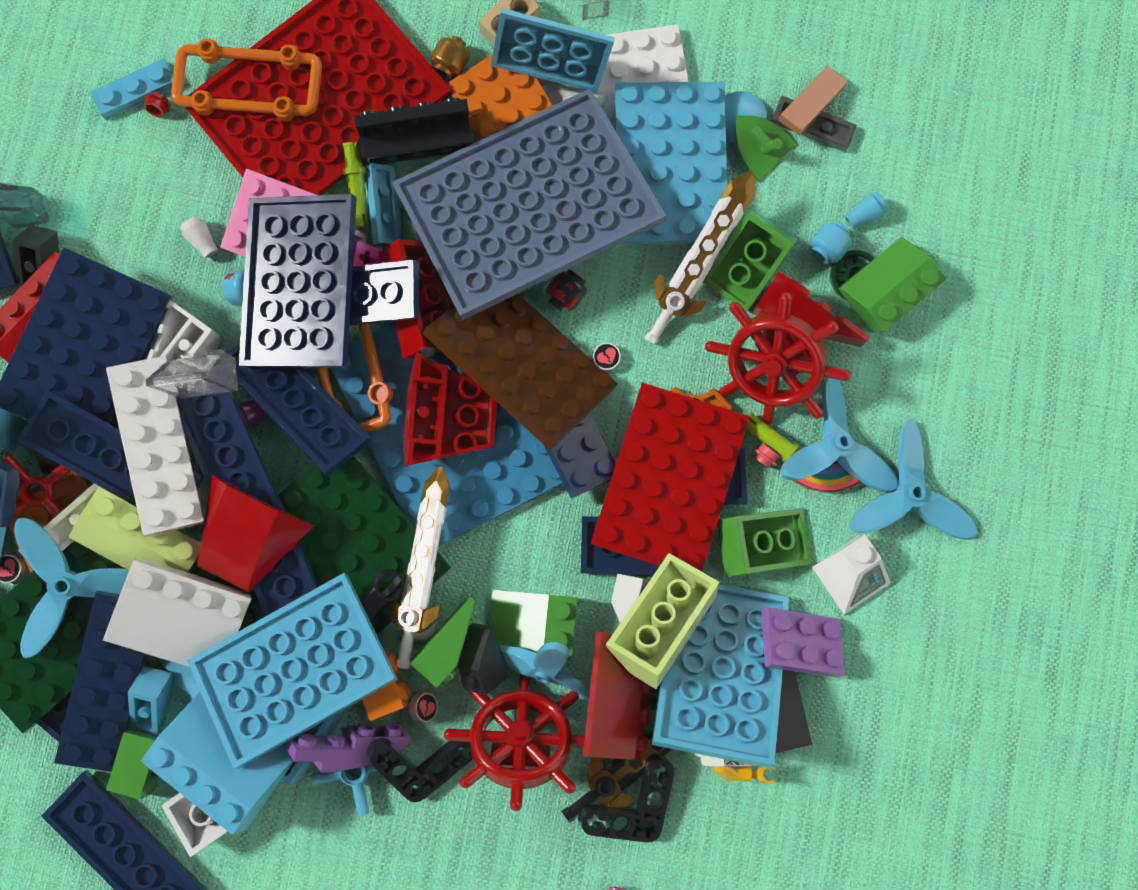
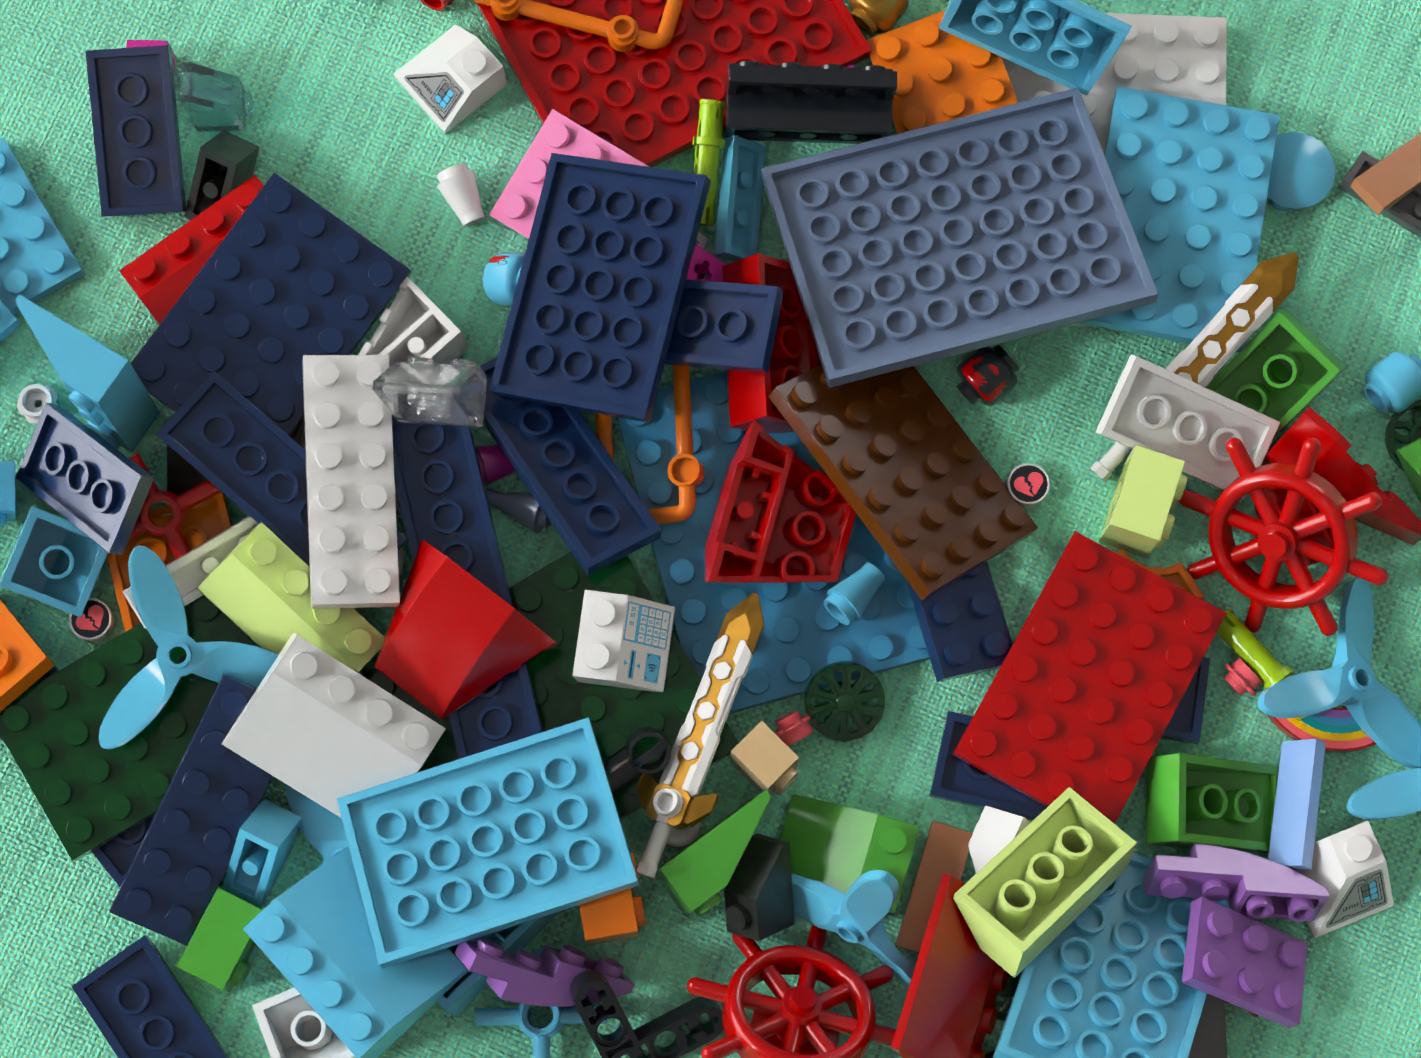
camera: 15 degrees right, 5 degrees down
tile [409,693,438,722] -> none
bright green shield [735,115,796,181] -> none
none -> white slope [393,25,507,134]
none -> sand blue cone [485,488,551,534]
none -> white slope [572,590,675,693]
none -> tan brick [730,720,799,796]
none -> coral plate [774,710,813,746]
none -> dark green wheel [804,661,885,742]
none -> medium azure cone [824,562,885,625]
none -> nougat tile [895,821,973,954]
none -> white plate [1095,354,1280,499]
none -> yellowish green brick [1098,445,1188,558]
none -> medium lavender slope [1142,844,1329,922]
none -> light blue tile [1268,739,1326,870]

